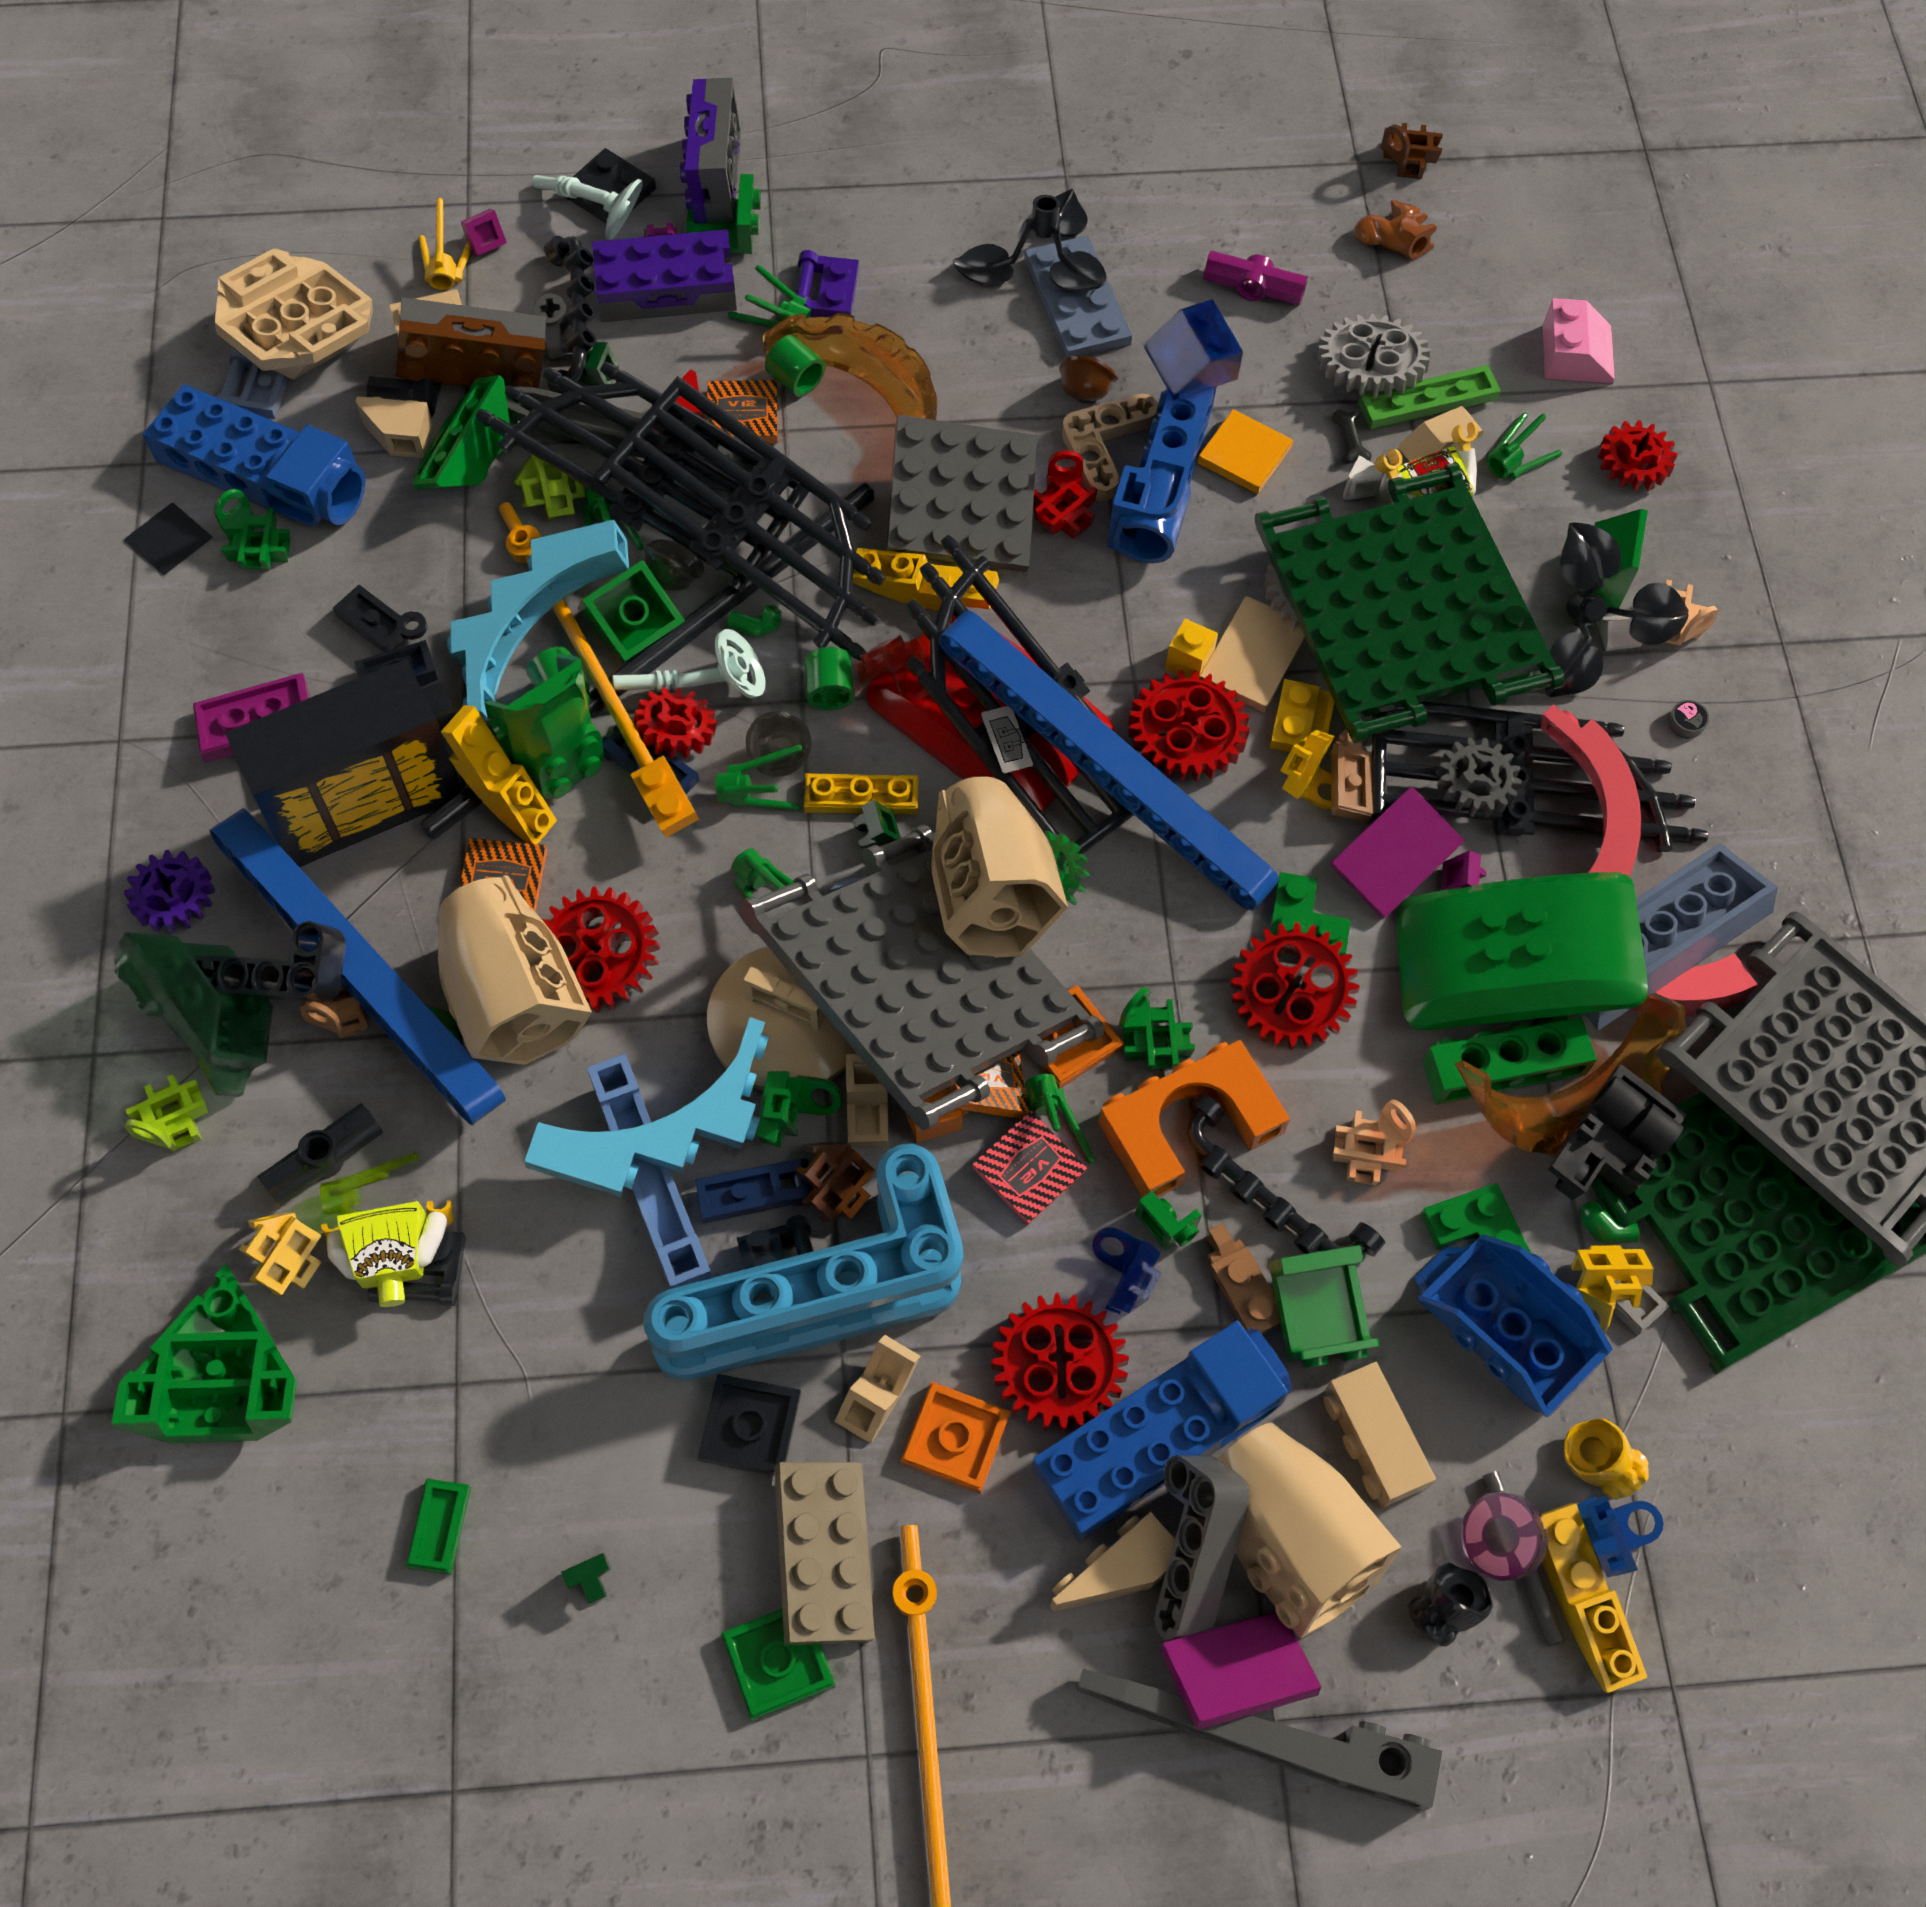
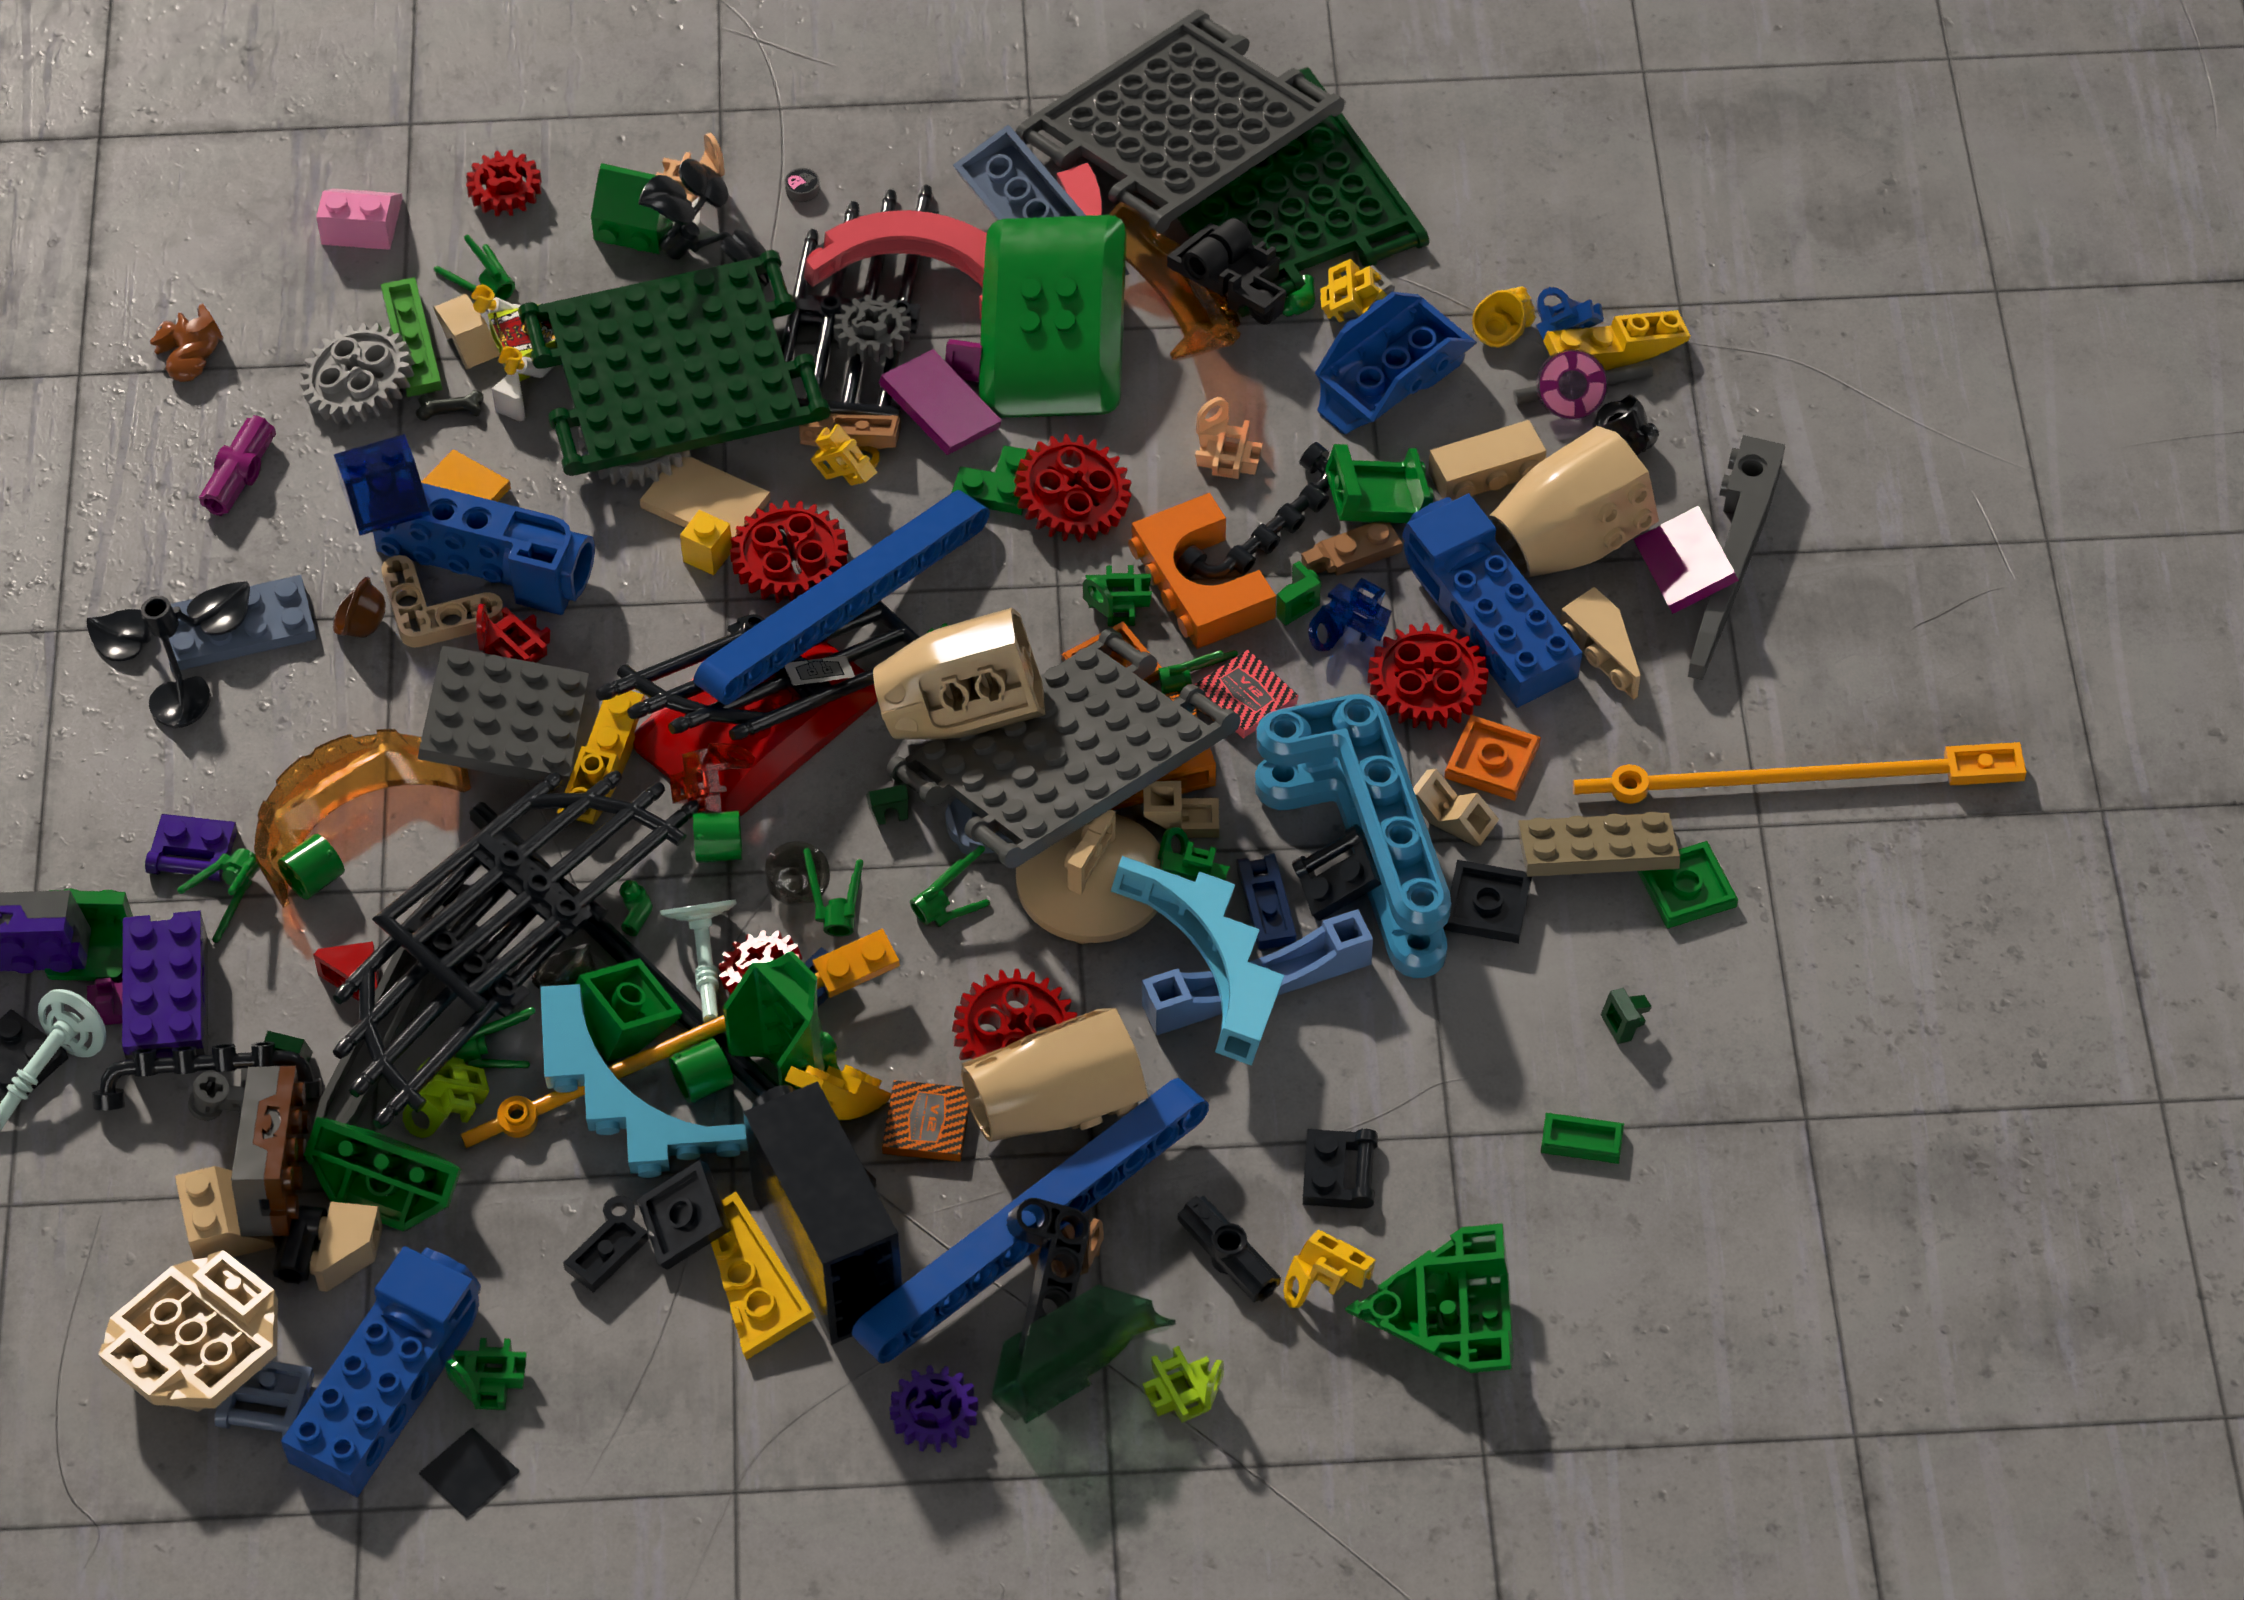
camera: 85 degrees left, 10 degrees down
magenta tile [193,673,310,763] -> none
clear neon green plant [320,1153,419,1216] -> none
torso [321,1200,454,1307] -> none
yellow plant [419,198,471,290] -> none
magenta tile [461,209,507,256] -> none
tile [707,380,778,444] -> none
reddish brown piece [795,1142,875,1222] -> none
yellow tile [804,773,918,815] -> none
dark grey beam [1154,1455,1250,1640] -> none
yellow plate [1269,679,1334,752] -> none
reddish brown piece [1380,123,1443,179] -> none
green plate [1420,1182,1532,1254] -> none
green brick [1422,1016,1597,1105] -> none

